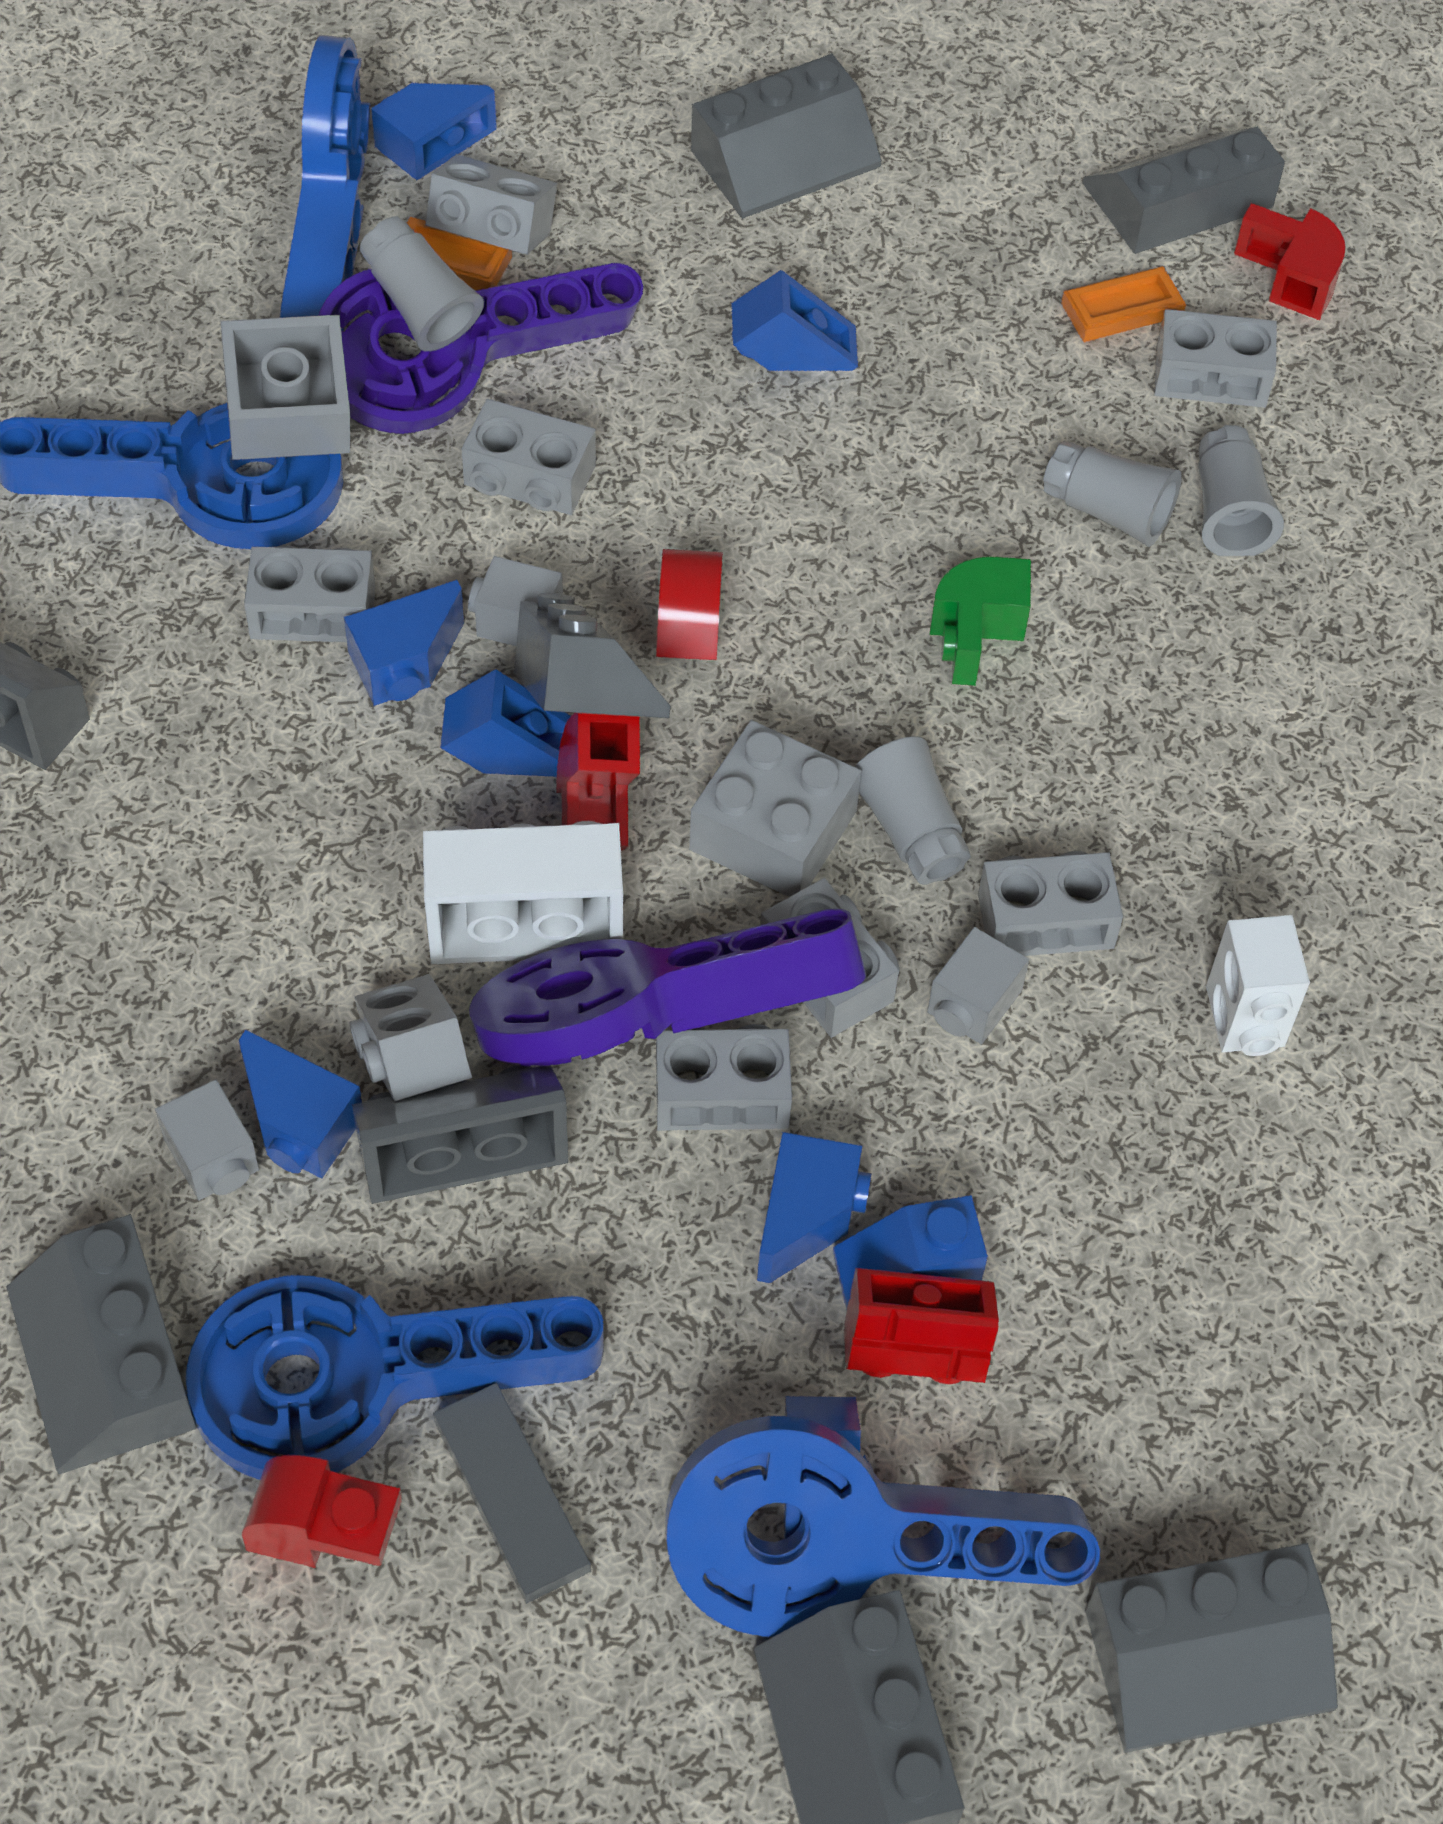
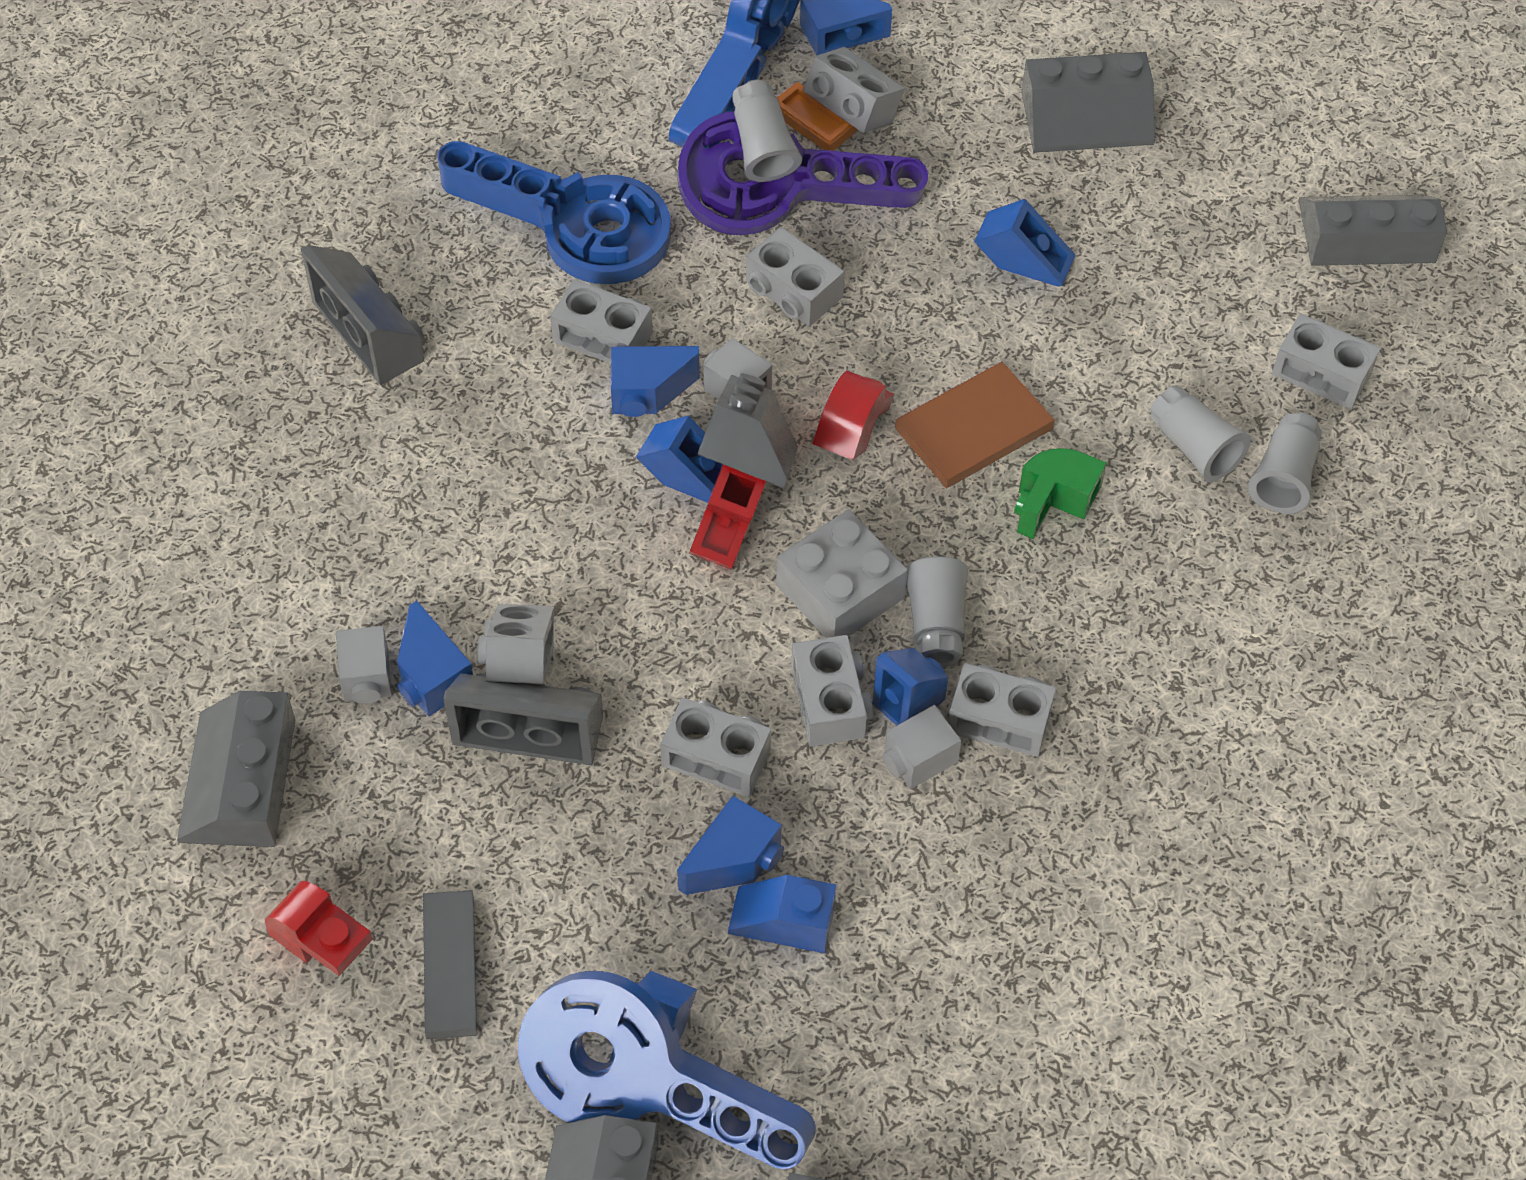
camera: 25 degrees right, 0 degrees up
blue beam [186,1275,604,1480] -> none
light grey brick [221,315,350,460] -> none
white brick [423,821,623,964] -> none
dark purple beam [469,909,866,1066] -> none
red brick [844,1268,999,1384] -> none
orange tile [1061,266,1186,342] -> none
white brick [1206,915,1310,1056] -> none
red brick [1234,203,1346,321] -> none
none -> blue slope [873,648,948,726]
none -> dark orange tile [895,361,1055,489]

